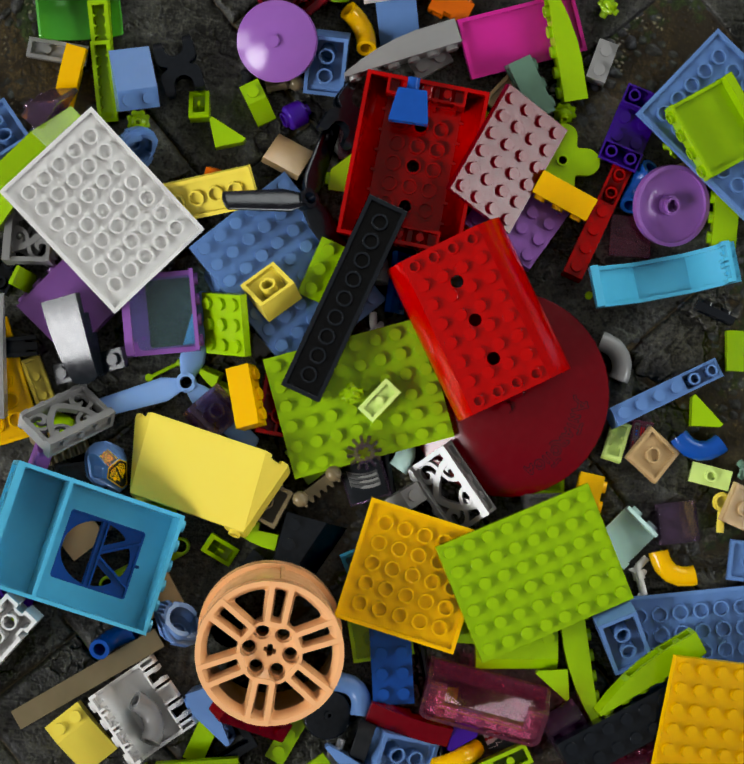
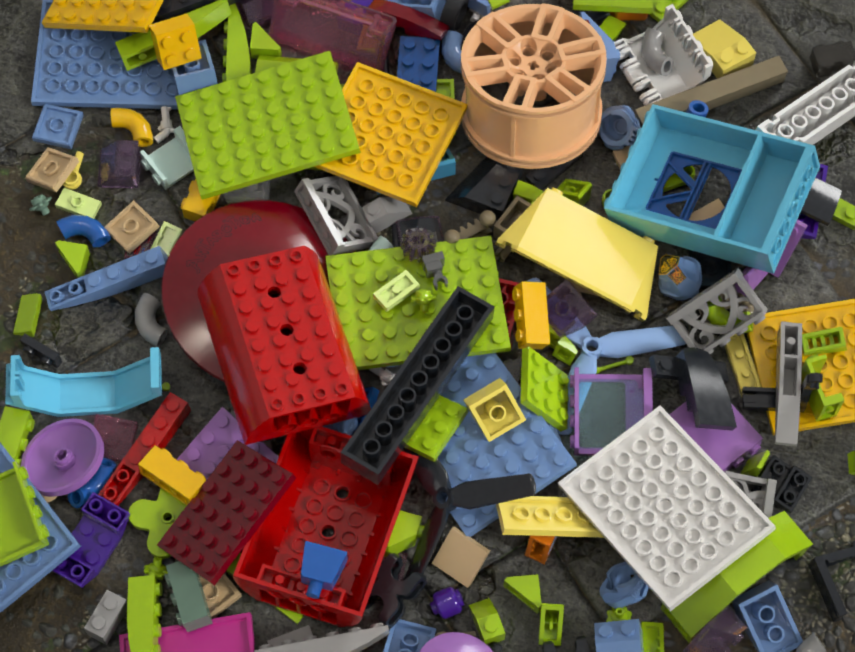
camera: 175 degrees left, 20 degrees down
none -> yellow brick [149,13,202,70]
none -> dark grey piece [422,251,448,290]

